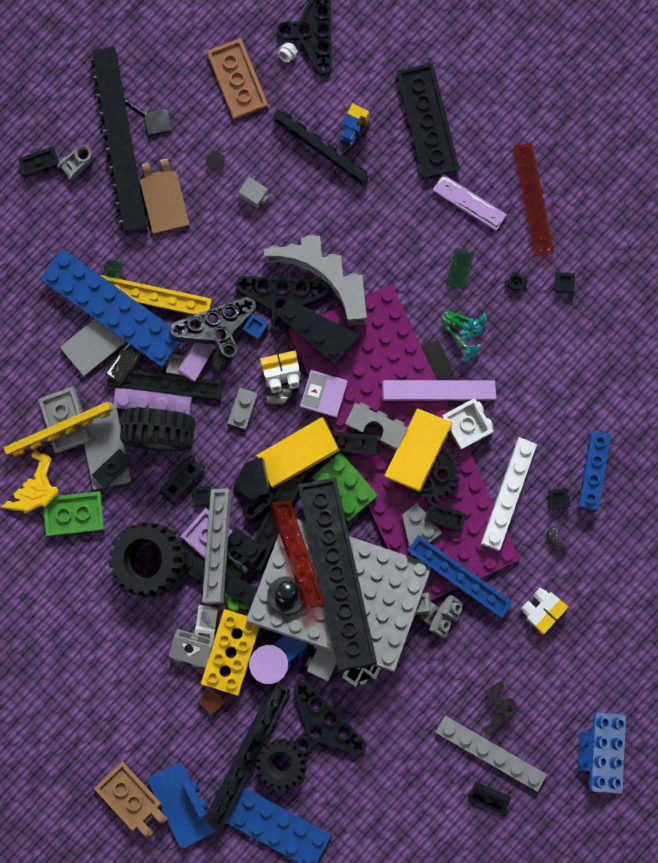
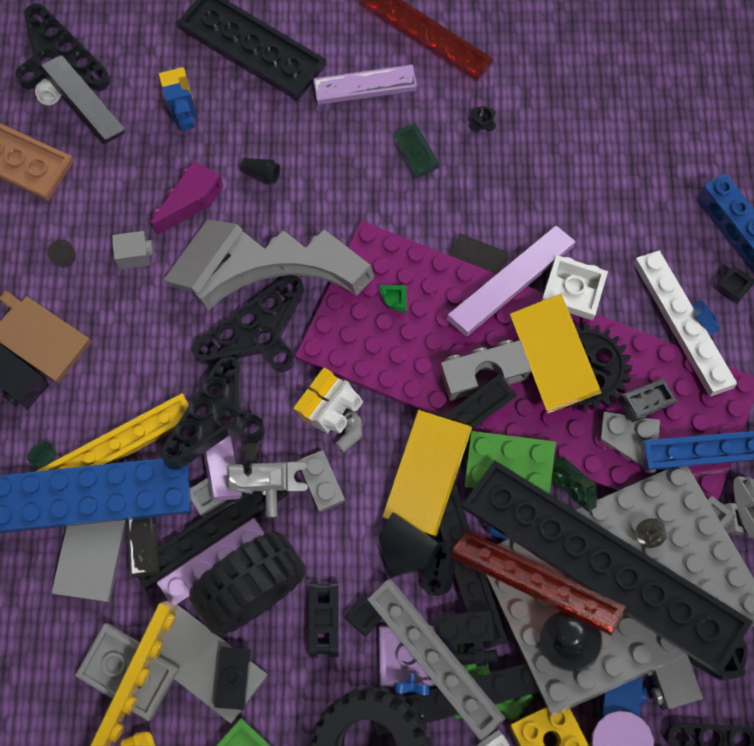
camera: 40 degrees left, 10 degrees down
blue plate [242,313,269,340] -> none
black plate [273,109,368,186] -> none
black wedge [277,300,360,367] -> none
lavender tile [300,370,348,418] -> none
plant [441,310,487,362] -> none
black plate [555,272,575,293] -> none
none -> tile [40,55,125,144]
none -> magenta slope [151,161,224,235]
none -> light grey tile [163,219,243,294]
none -> light grey piece [227,461,308,517]
none -> black cone [240,157,281,185]
none -> green tile [379,285,407,314]
none -> blue piece [394,674,430,695]
none -> clear green plate [553,456,597,511]
none -> clear smoke tile [635,518,667,548]
none -> blue tile [693,300,720,336]

